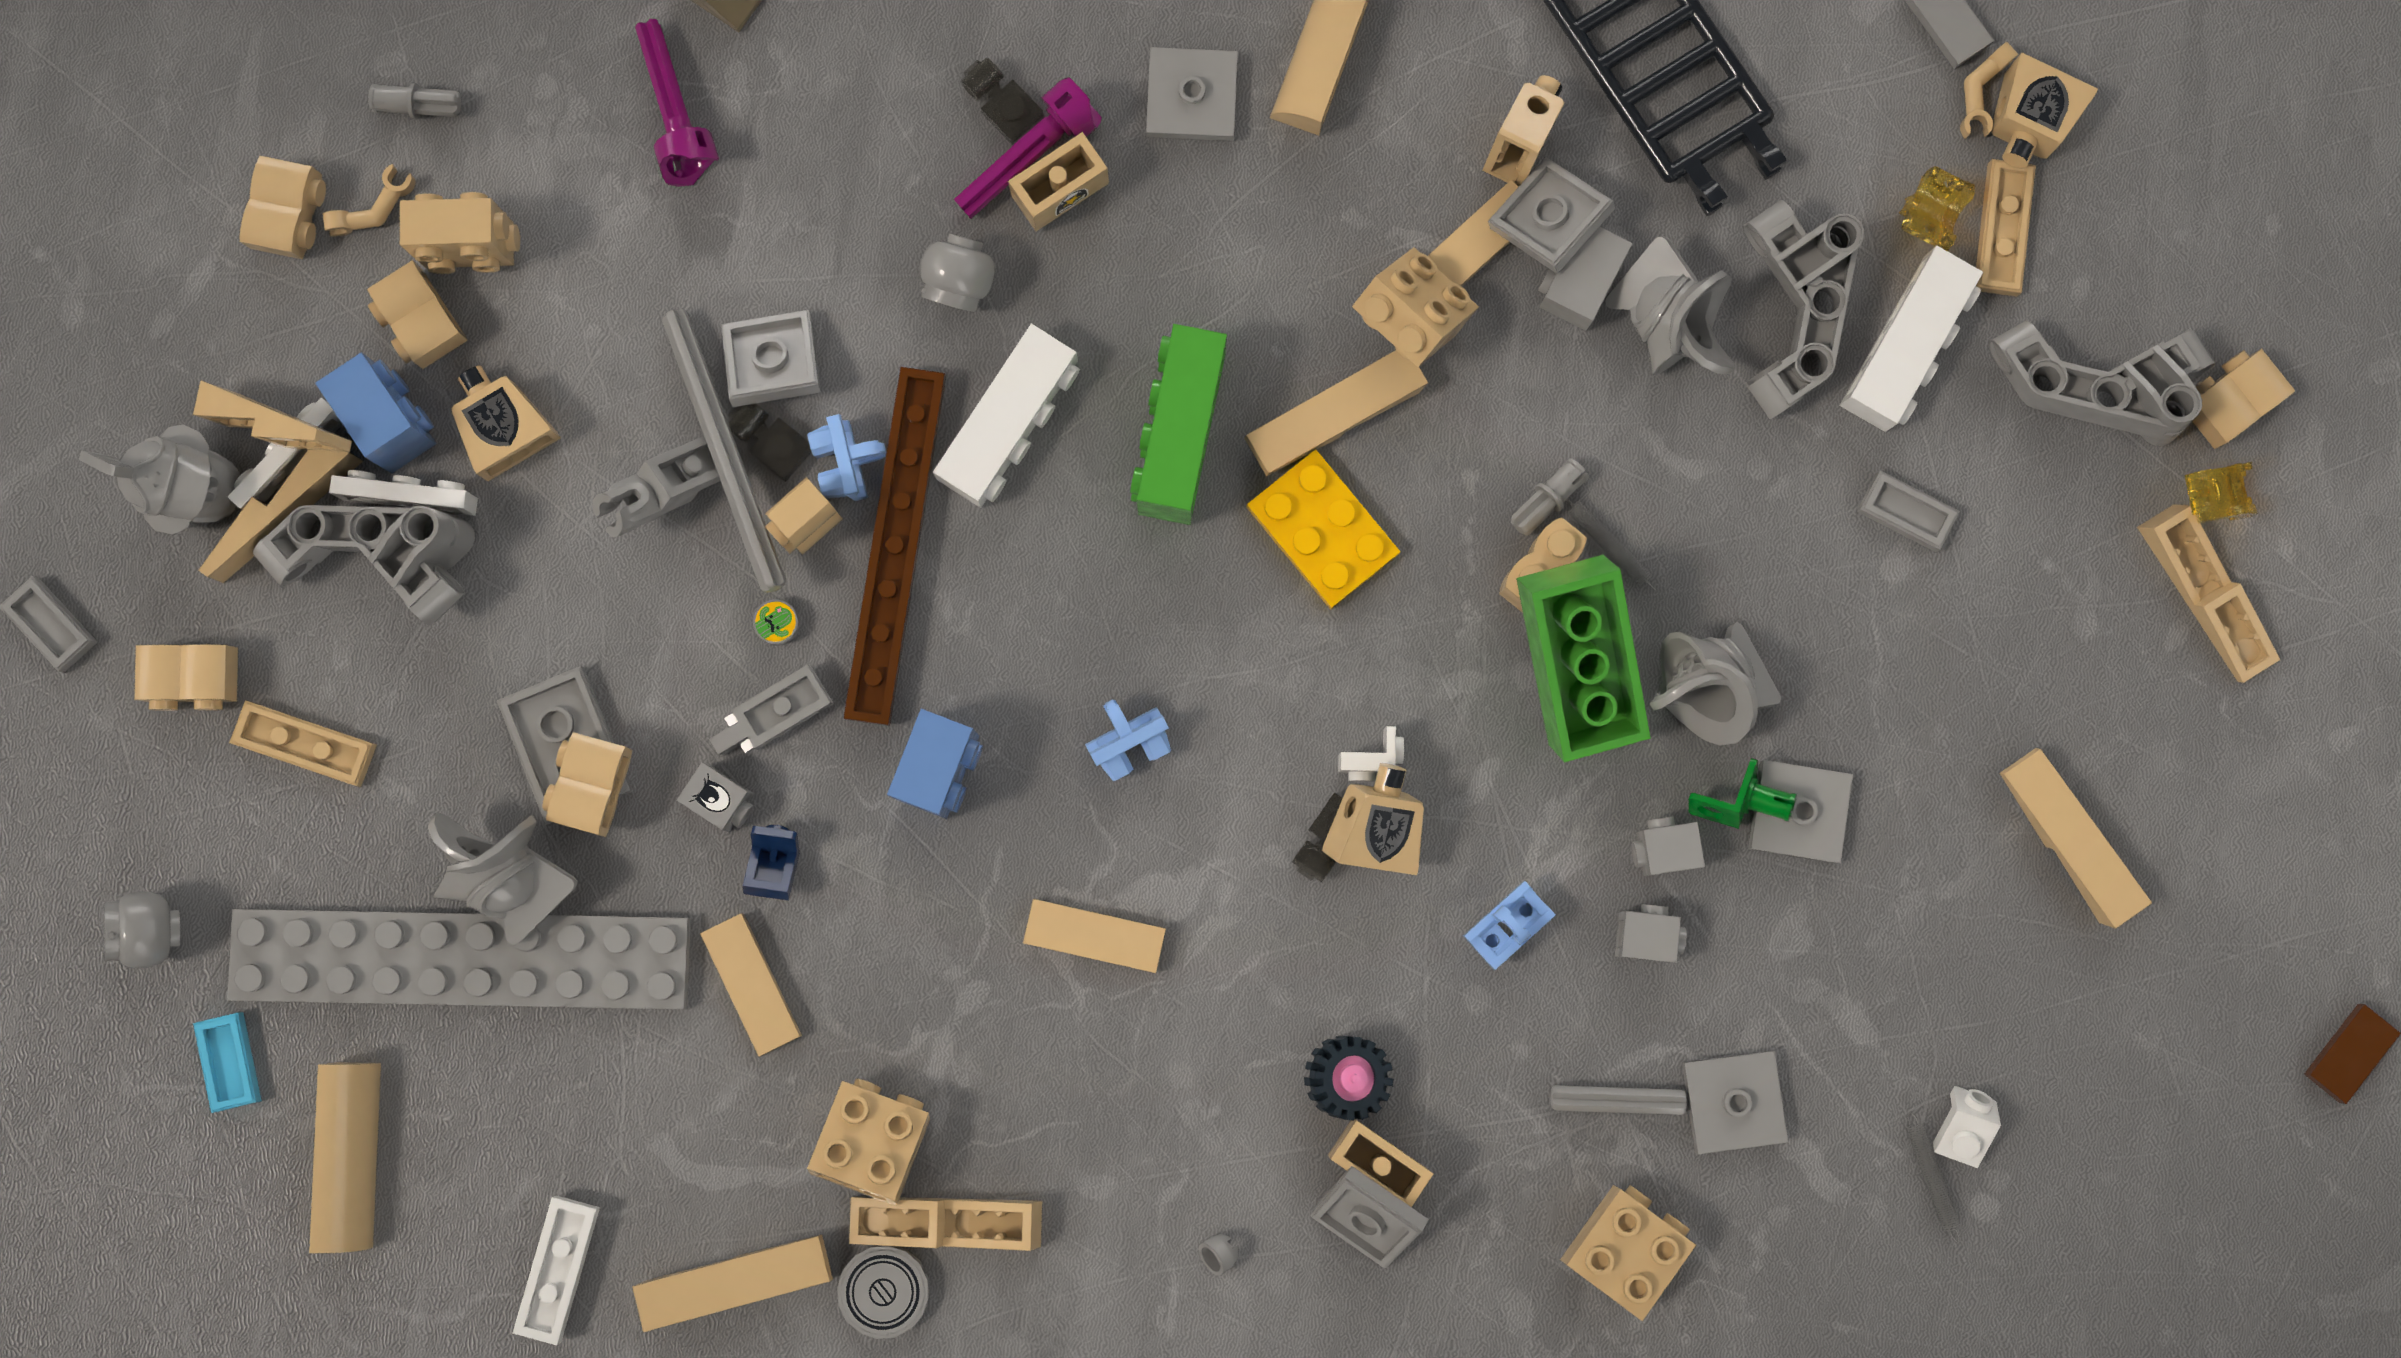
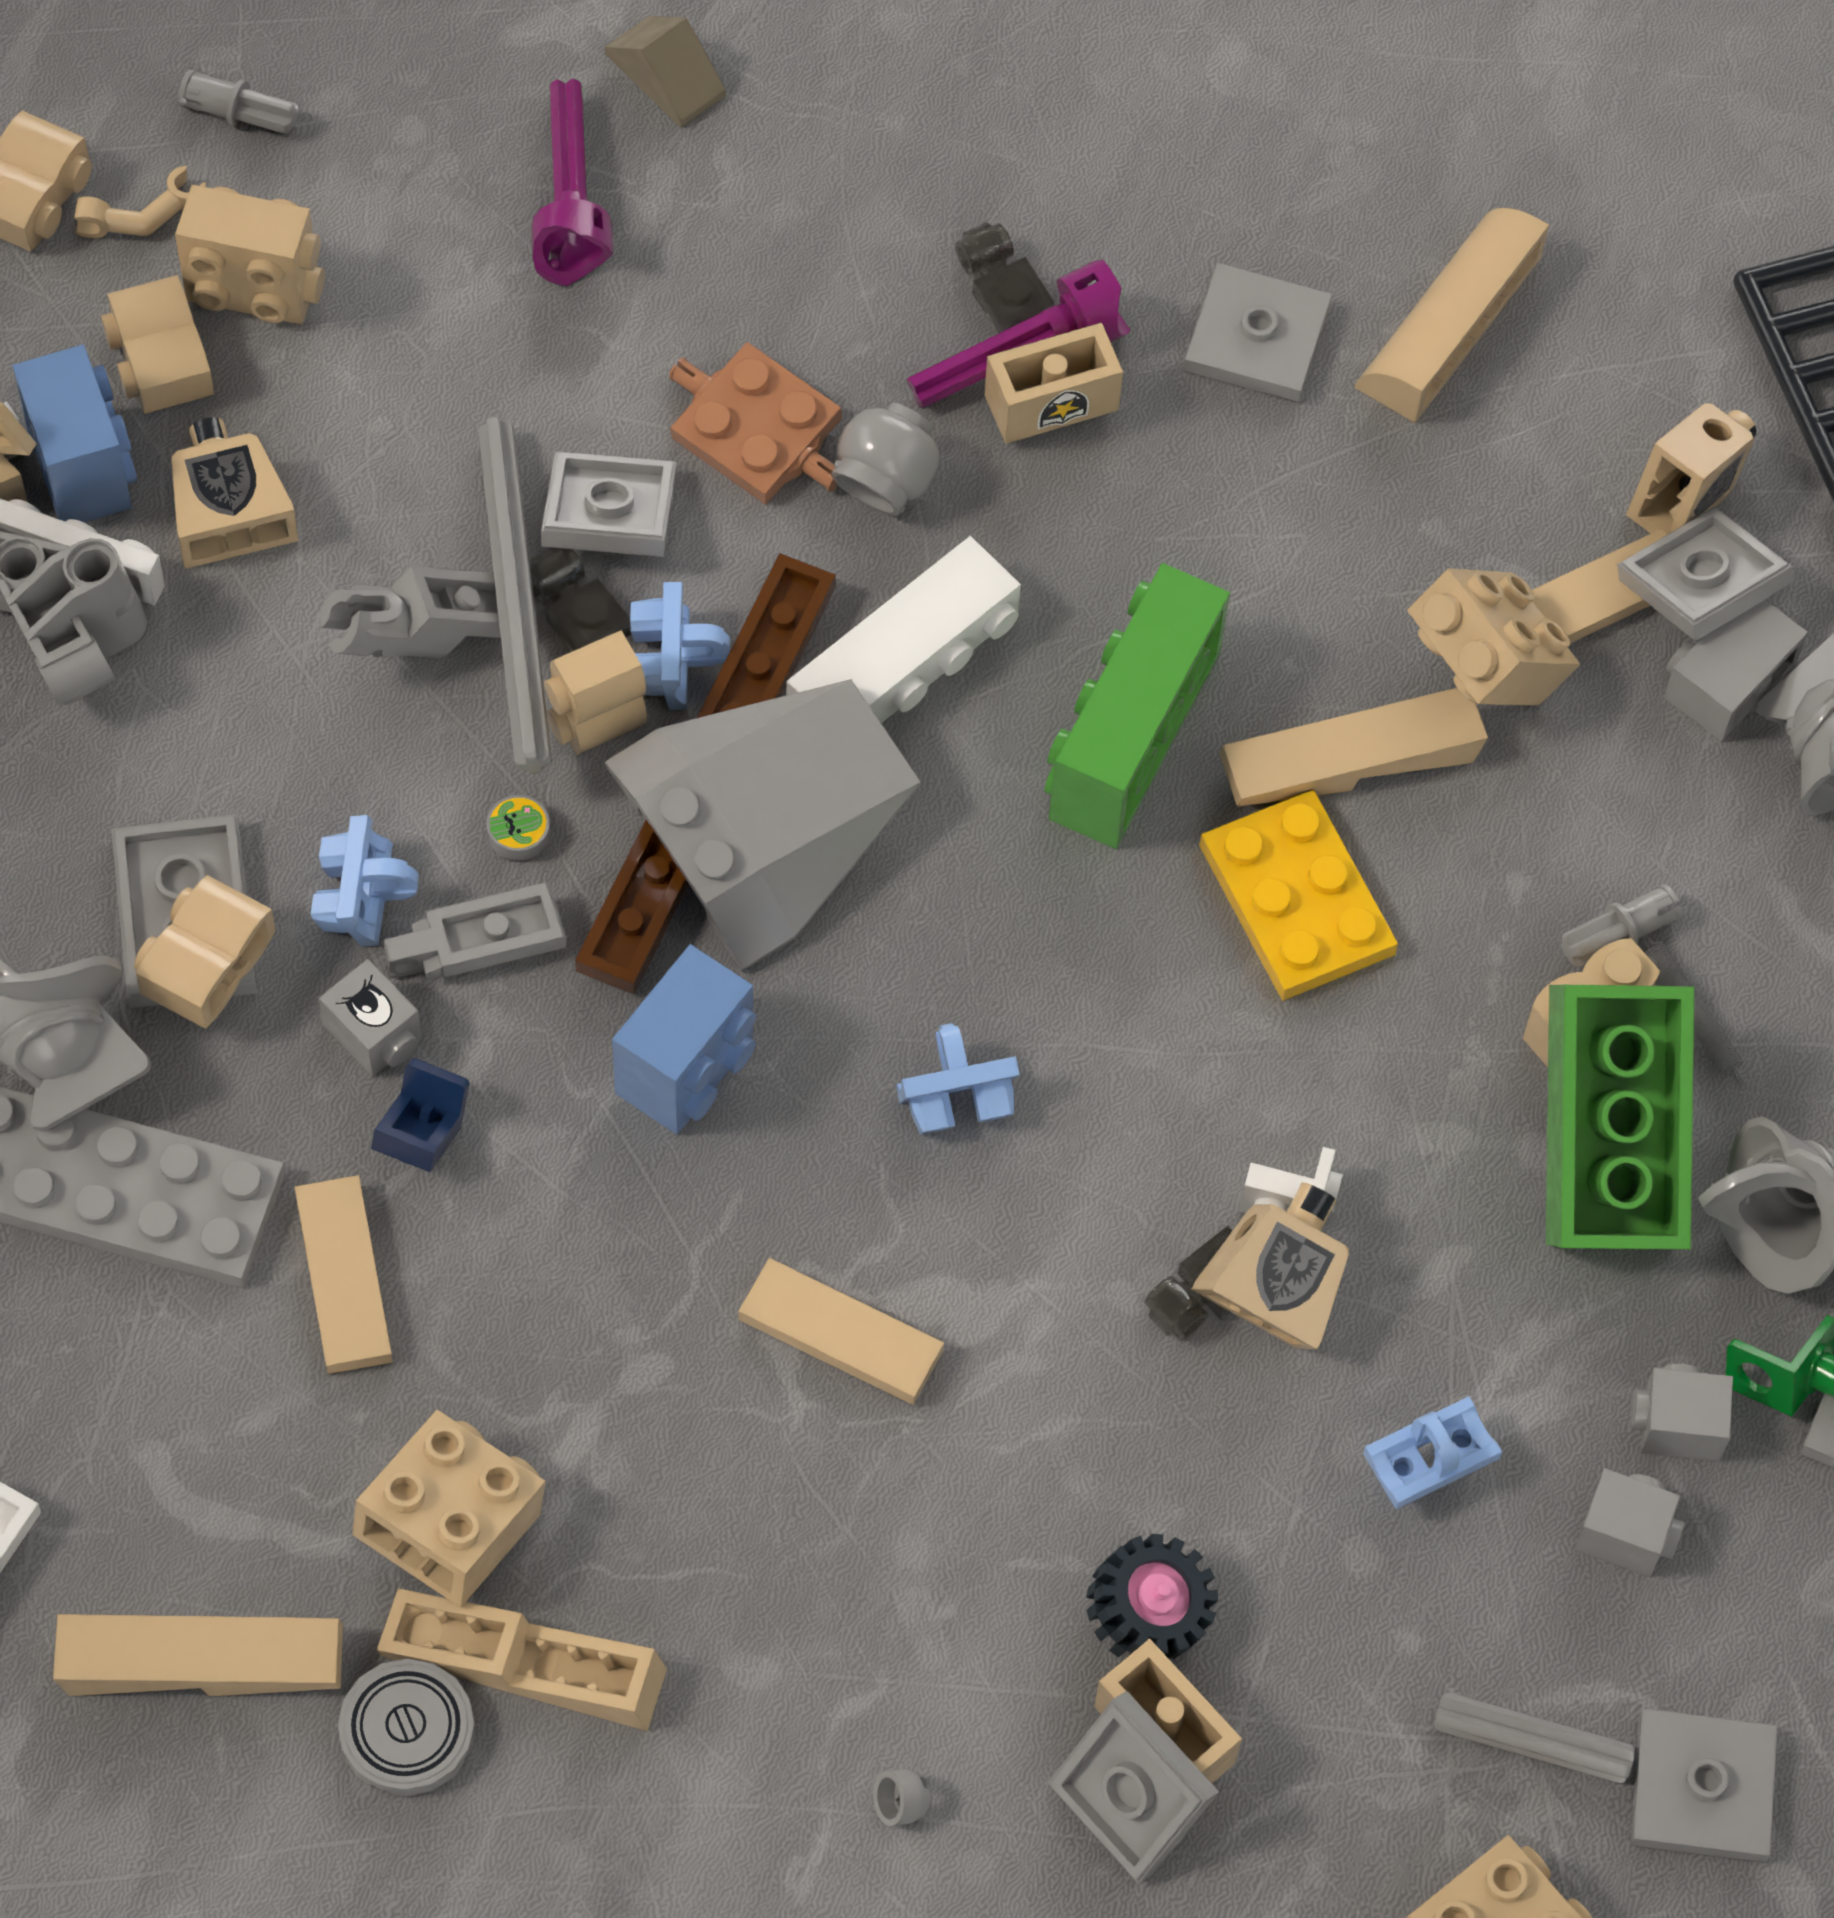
camera: 15 degrees right, 20 degrees down
none -> light blue hips [311,815,419,947]
none -> light grey wedge [605,679,920,972]
none -> nougat plate [669,342,842,505]

